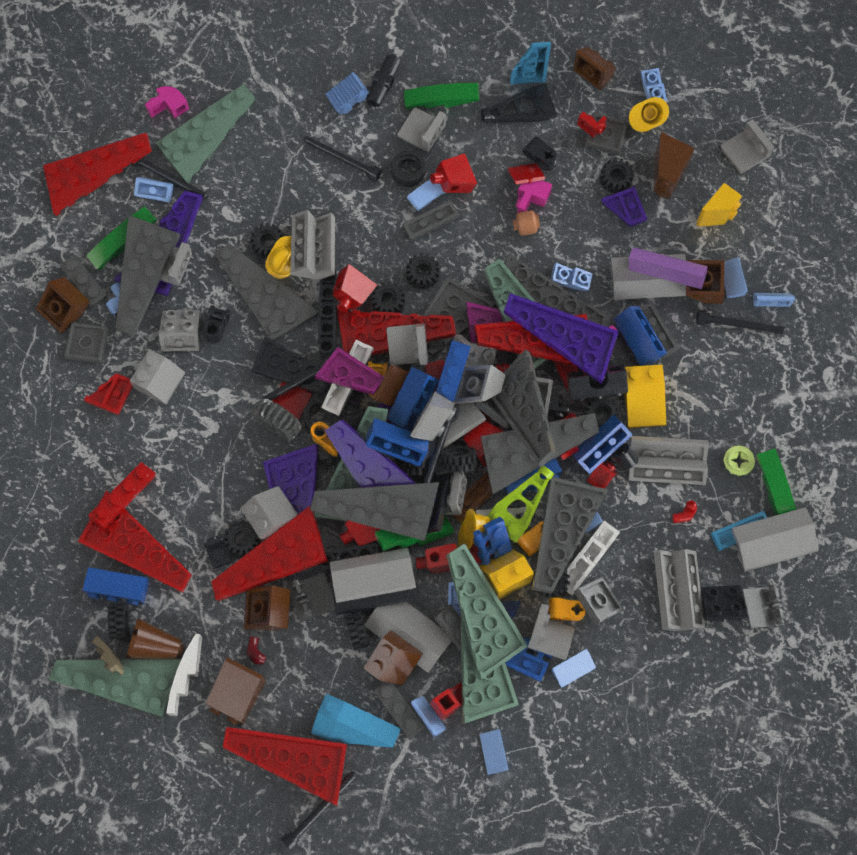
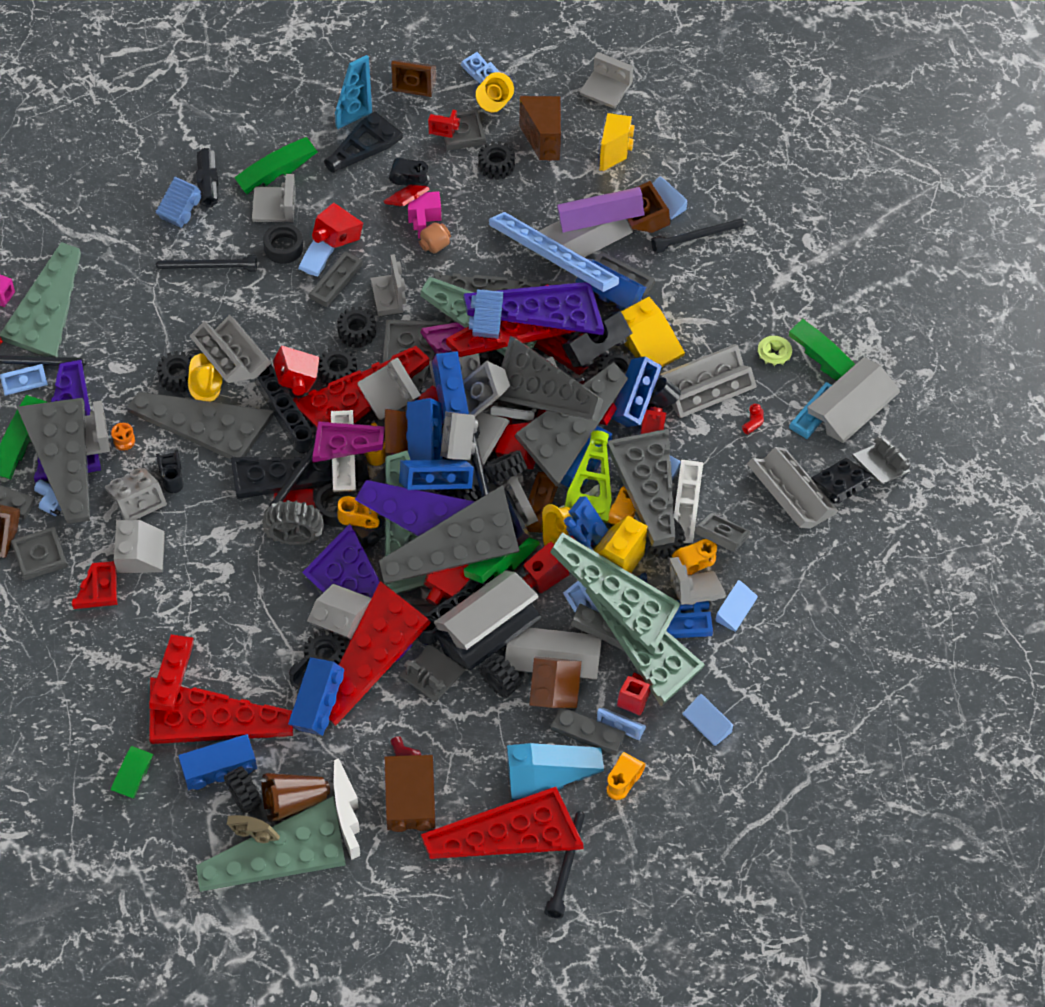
camera: 30 degrees left, 15 degrees down
reddish brown slope [244,586,290,631] -> none
light blue slope [550,263,592,291] -> none
dark purple wing [601,186,647,227] -> none
light blue slope [753,293,795,307] -> none
none -> orange wheel [111,423,135,451]
none -> green slope [111,746,154,799]
none -> blue brick [288,657,345,736]
none -> light grey bracket [371,254,406,316]
none -> medium blue brick [469,289,503,339]
none -> light blue tile [489,212,619,292]
none -> light orange piece [607,752,646,800]

